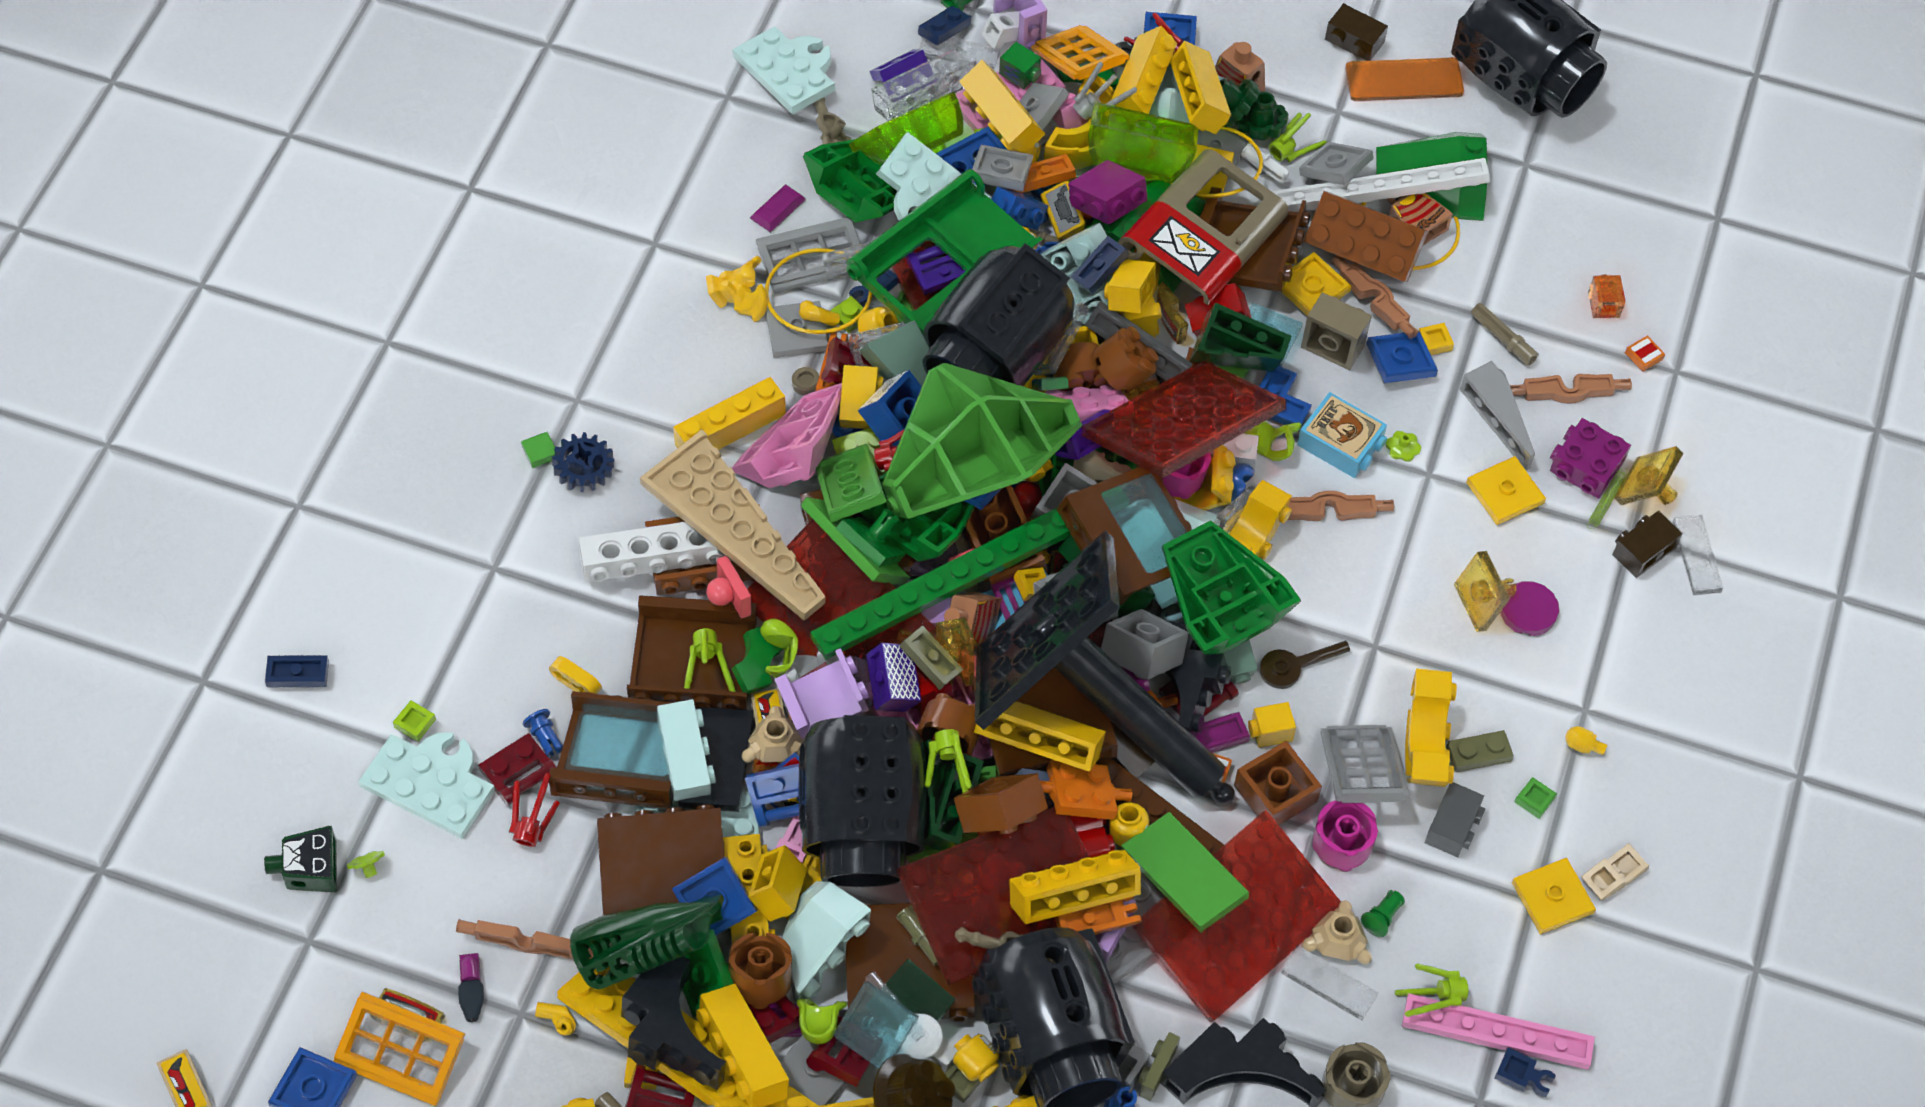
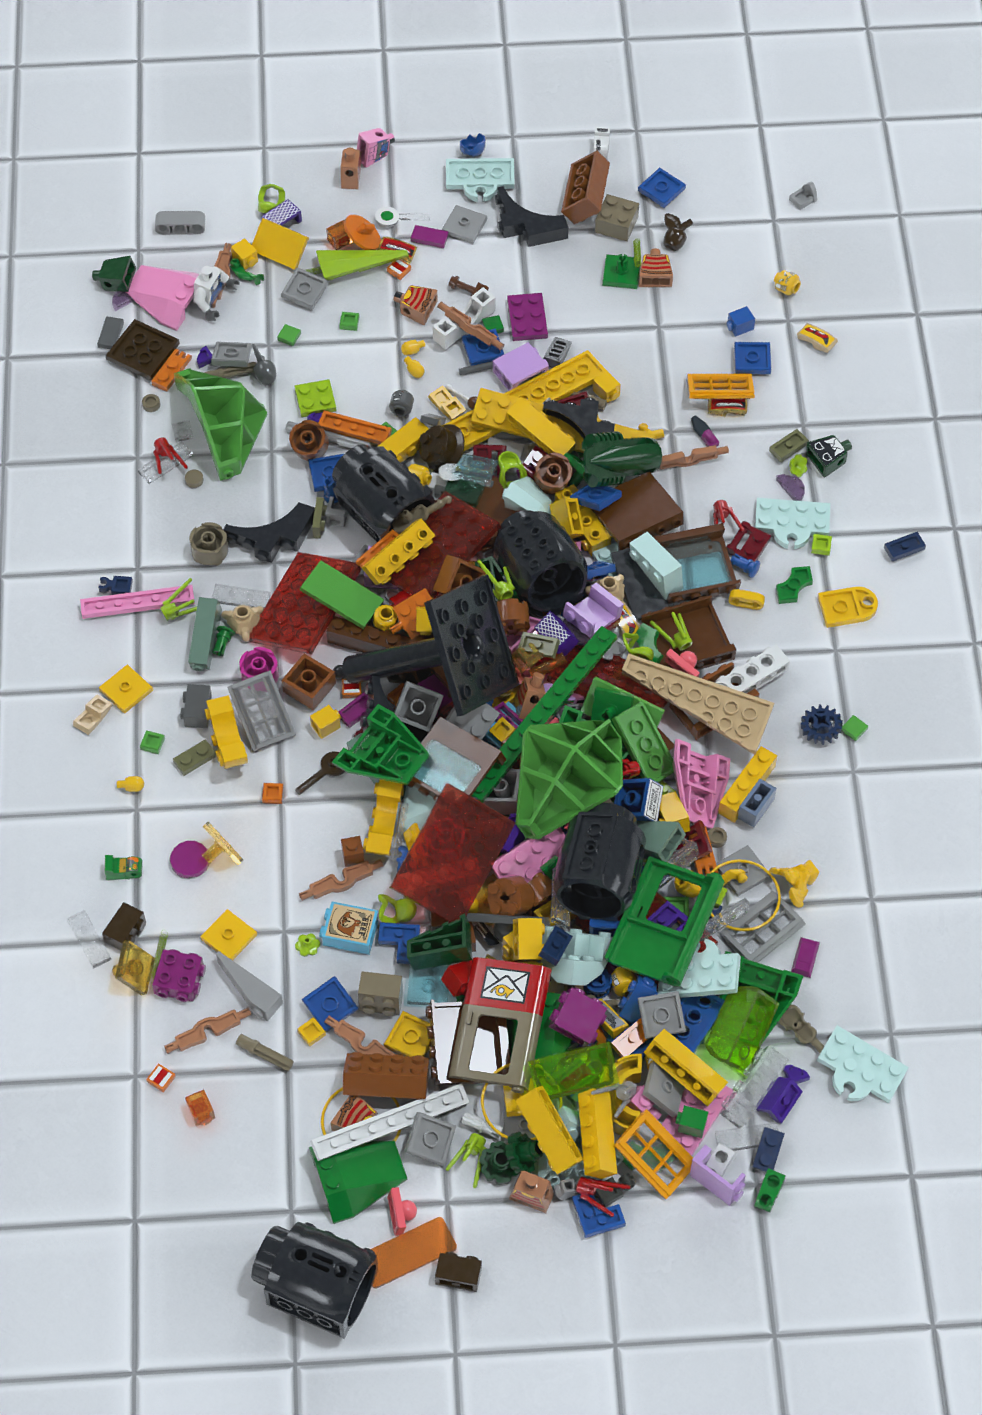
camera: 160 degrees right, 0 degrees up
none -> green leg [104,855,143,880]
none -> sand green slope [188,597,222,671]
none -> orange tile [262,783,283,804]
none -> dark orange brick [341,836,364,867]
none -> coral tile [387,1187,417,1236]
none -> sand blue brick [738,779,777,827]
none -> olive plate [769,429,809,462]
none -> clear purple tile [776,474,805,501]
none -> green tile [776,566,813,604]
none -> dark purple tile [782,1065,810,1084]
none -> yellow tile [817,587,878,628]

